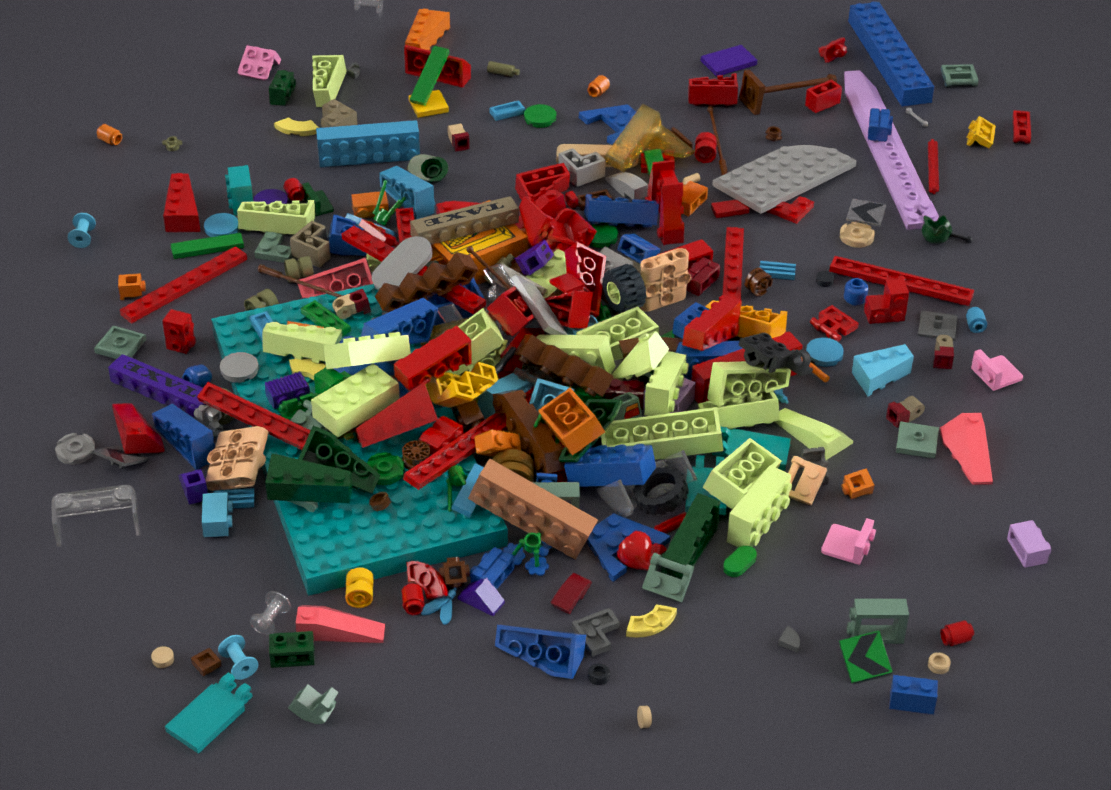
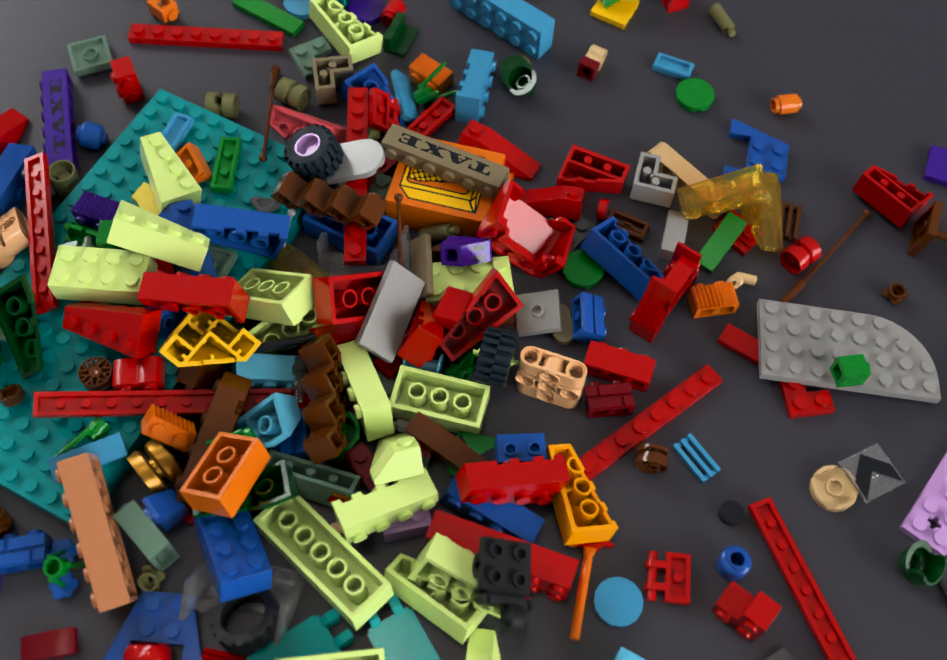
camera: 45 degrees right, 20 degrees up
light grey tile [220,352,259,383] -> none
leg [332,289,371,319] -> none
green tile [367,452,405,486] -> none
none -> black wheel [284,124,344,183]
none -> green brick [830,354,871,388]

